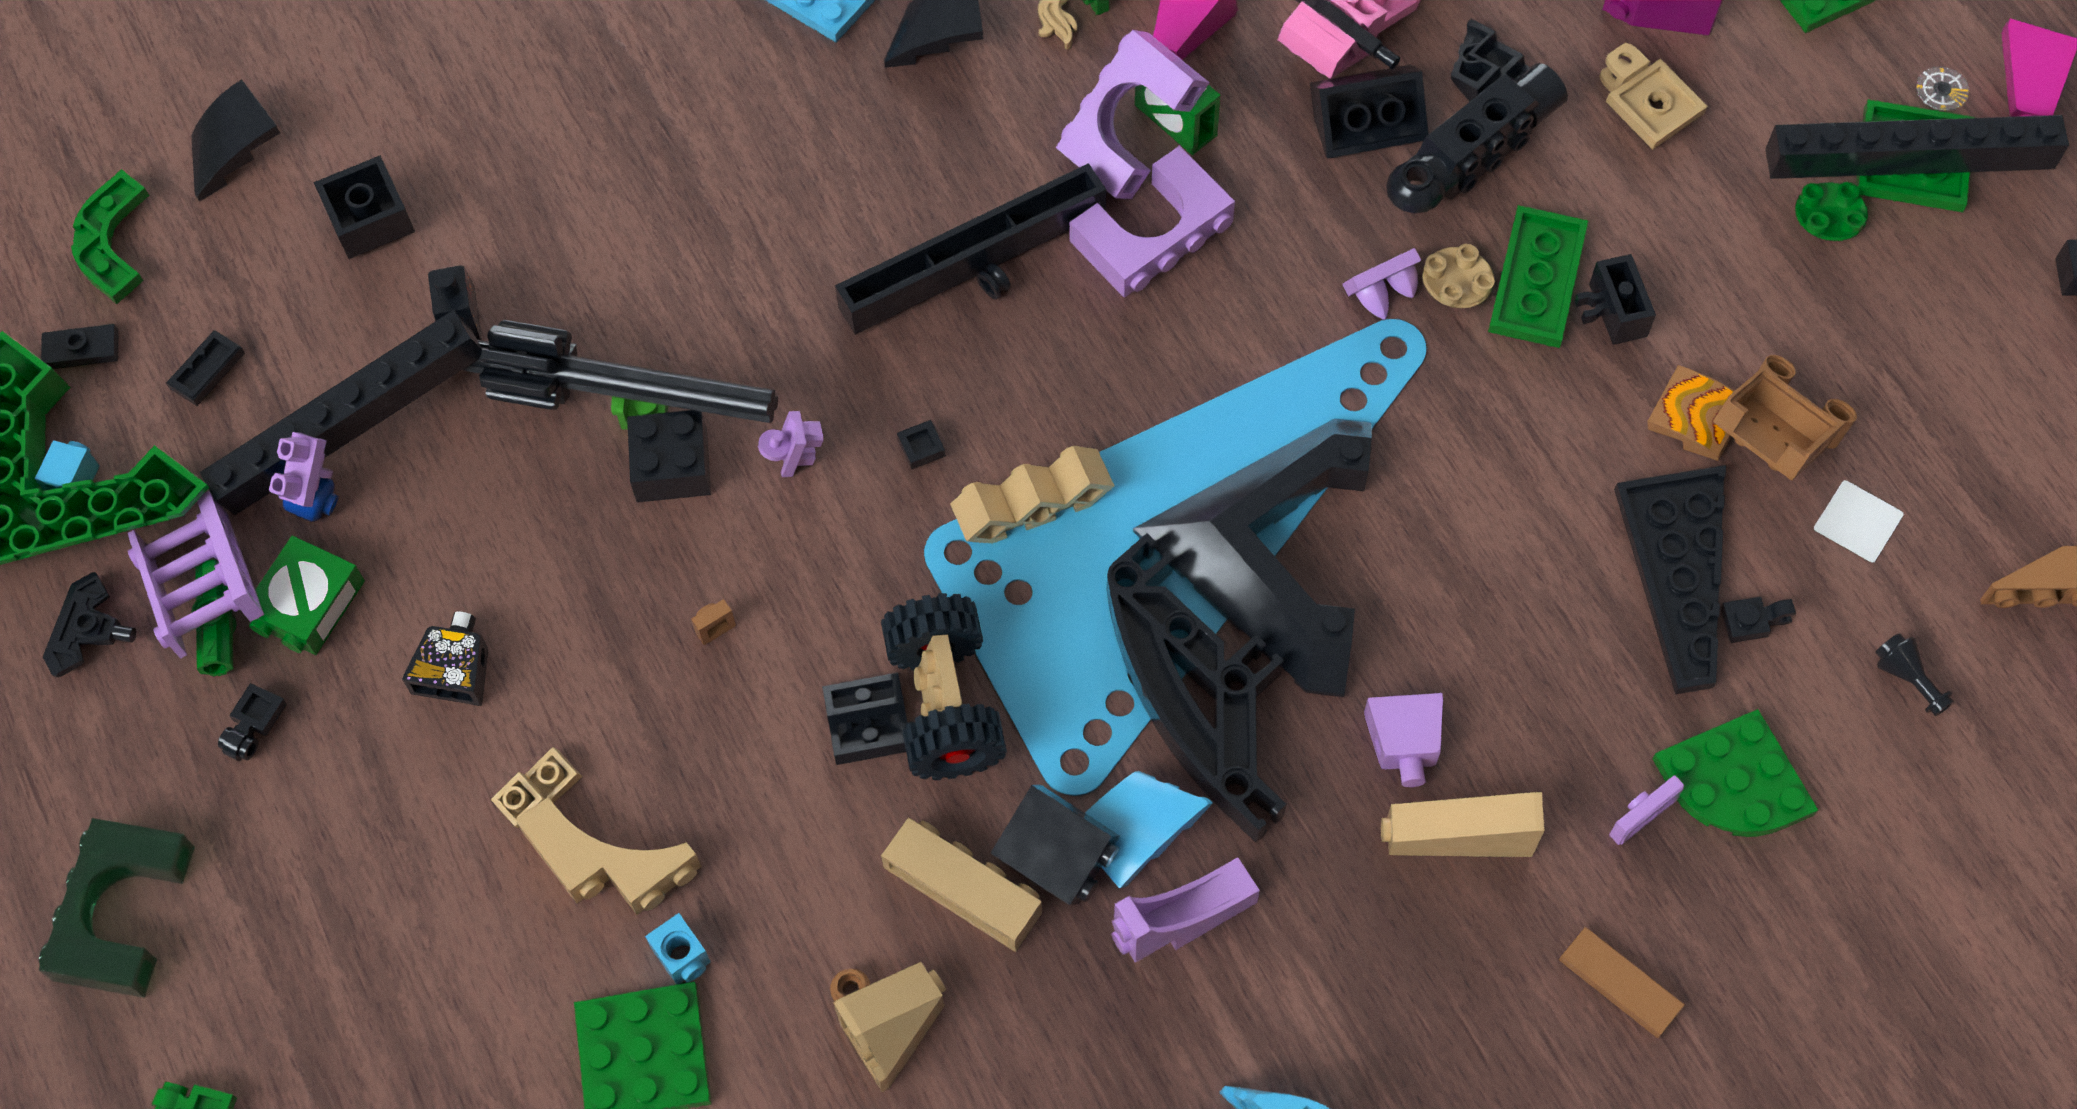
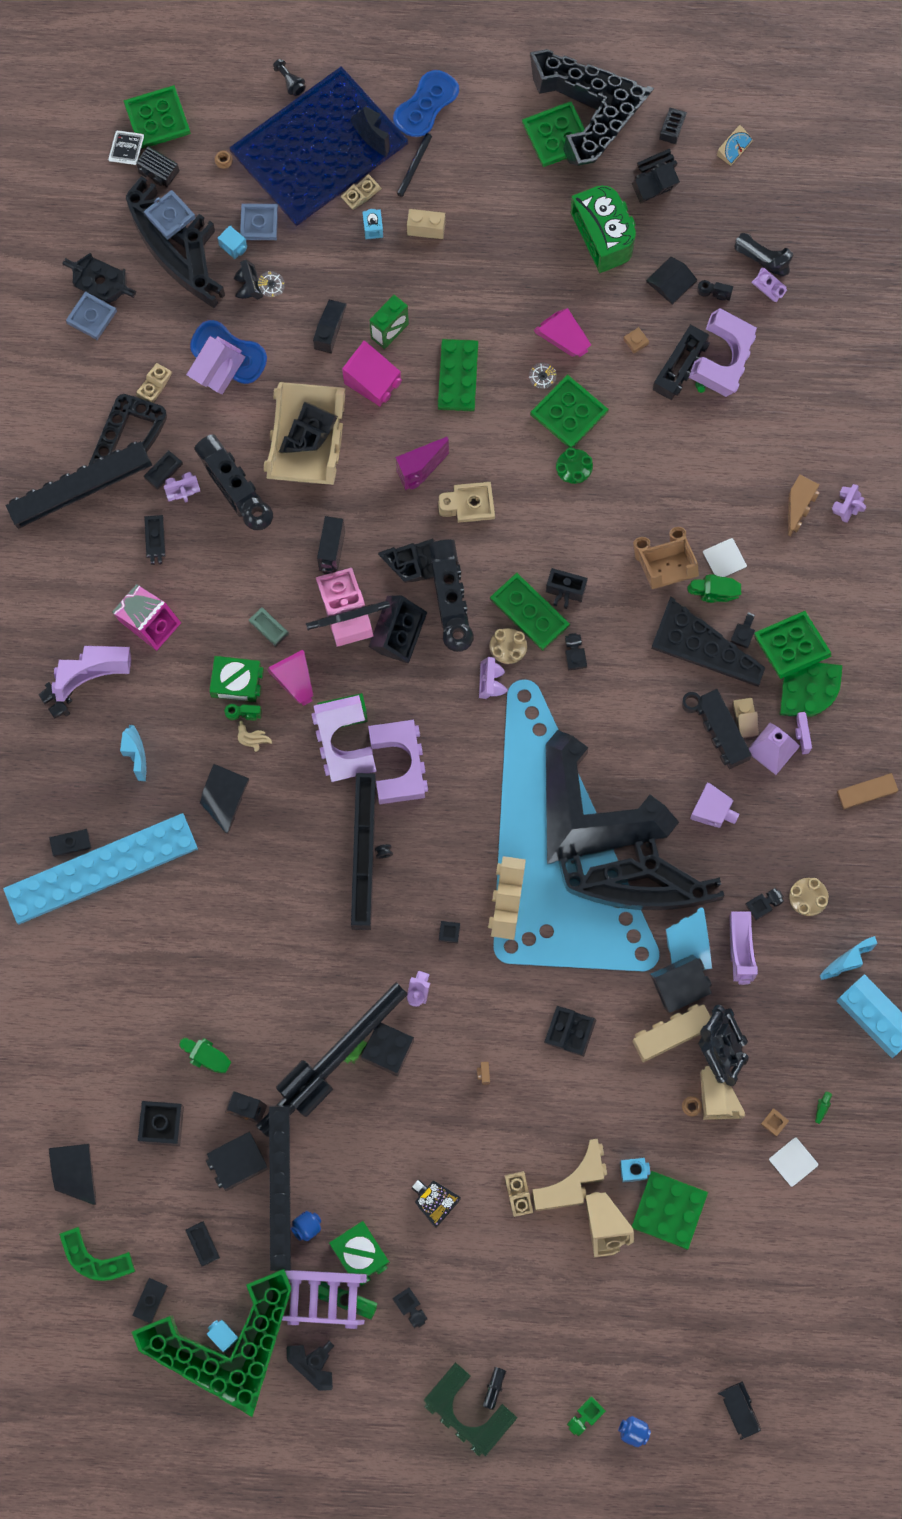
camera: 60 degrees left, 10 degrees up
lavender hips [269,432,333,507] -> none
black plate [881,593,1007,780] -> none
tan slope [1381,792,1544,857] -> none
slope [1647,365,1735,461] -> none
black brick [1765,115,2069,179] -> none
black piece [1875,633,1954,716] -> none
none -> green hinge [179,1038,231,1073]
none -> black brick [206,1131,269,1191]
none -> black axle [483,1367,507,1410]
none -> black plate [565,633,587,671]
none -> tan slope [586,1192,634,1258]
none -> black hinge [682,689,752,770]
none -> green hinge [687,574,741,603]
none -> black brick [698,1005,749,1086]
none -> tan slope [733,698,759,738]
none -> black plate [745,888,784,921]
none -> lavender slope [749,723,800,775]
none -> green plate [754,611,831,679]
none -> tan dish [789,878,829,916]

